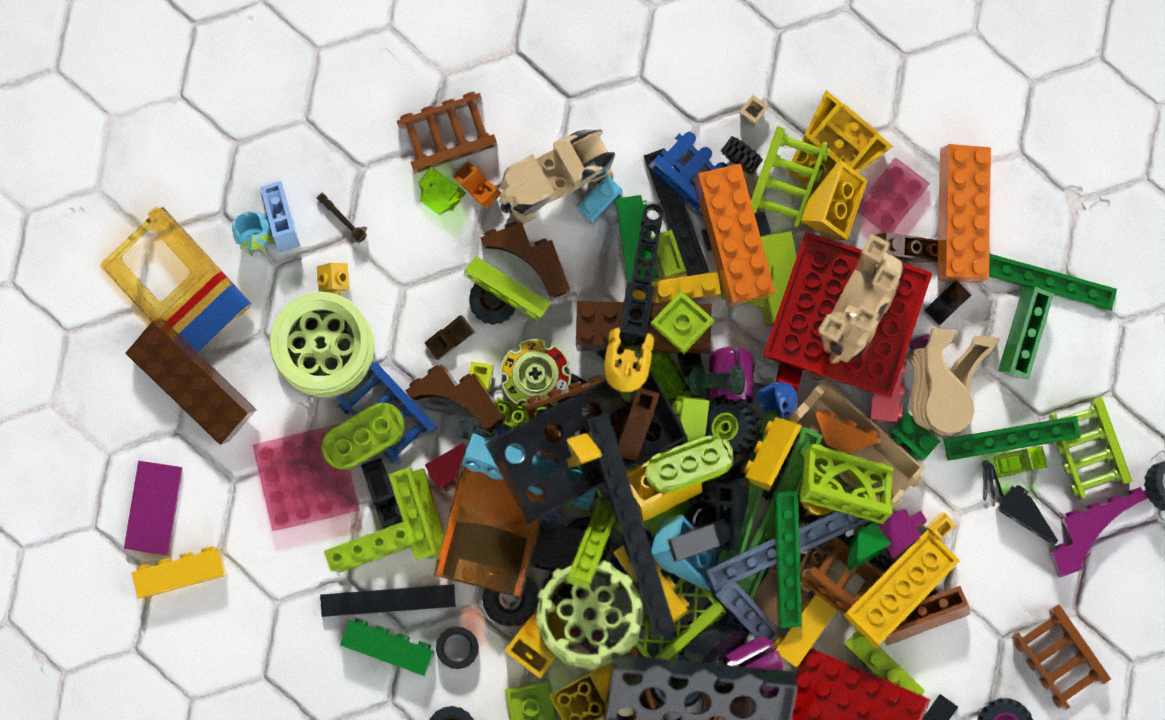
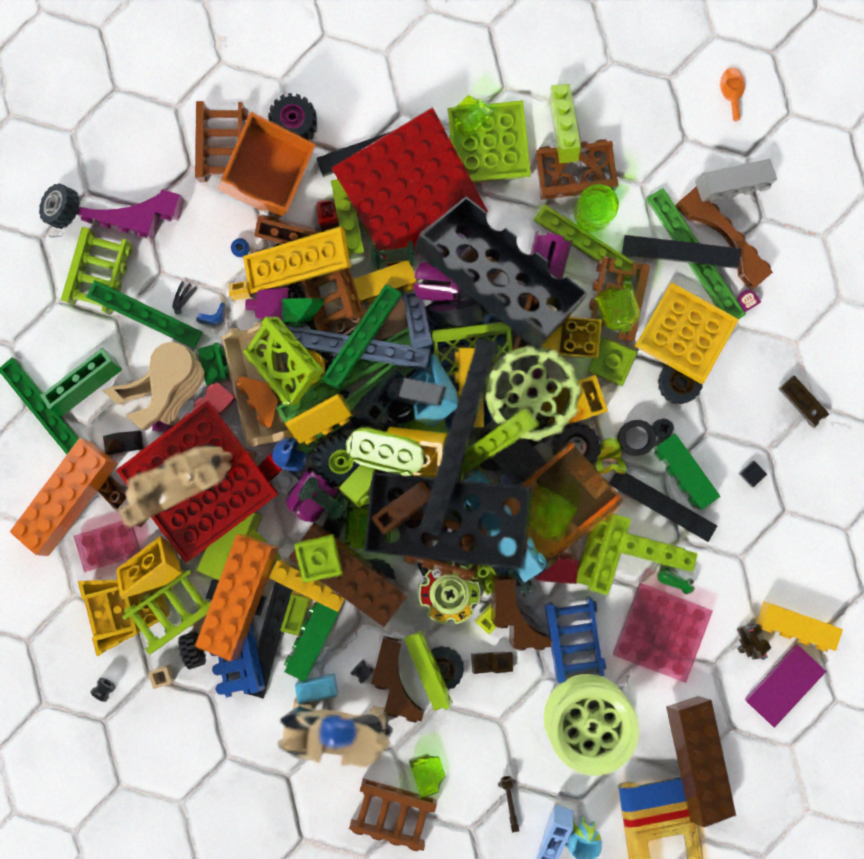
camera: 155 degrees left, 5 degrees up
yellow brick [316,263,350,296] -> none
lime tile [322,403,405,470] -> none
black slope [361,458,403,529] -> none
orange slope [452,161,501,209] -> none
yellow slope [566,434,602,468] -> none
piece [604,204,663,392] -> none
clear neon green slope [993,446,1048,478] -> none
black slope [995,485,1058,545] -> none
none -> black wheel [90,677,116,702]
none -> blue hair [196,302,226,326]
none -> orange piece [217,112,316,219]
none -> blue plate [231,238,250,258]
none -> red slope [316,198,339,230]
none -> blue helmet [319,715,356,748]
none -> black wheel [350,659,374,684]
none -> clear green hose [371,240,416,271]
none -> clear neon green slope [530,485,578,541]
none -> lime piece [595,438,627,474]
none -> black wheel [652,418,674,438]
none -> green piece [657,566,695,595]
none -> dark brown hips [737,624,771,660]
none -> black plate [738,460,767,488]

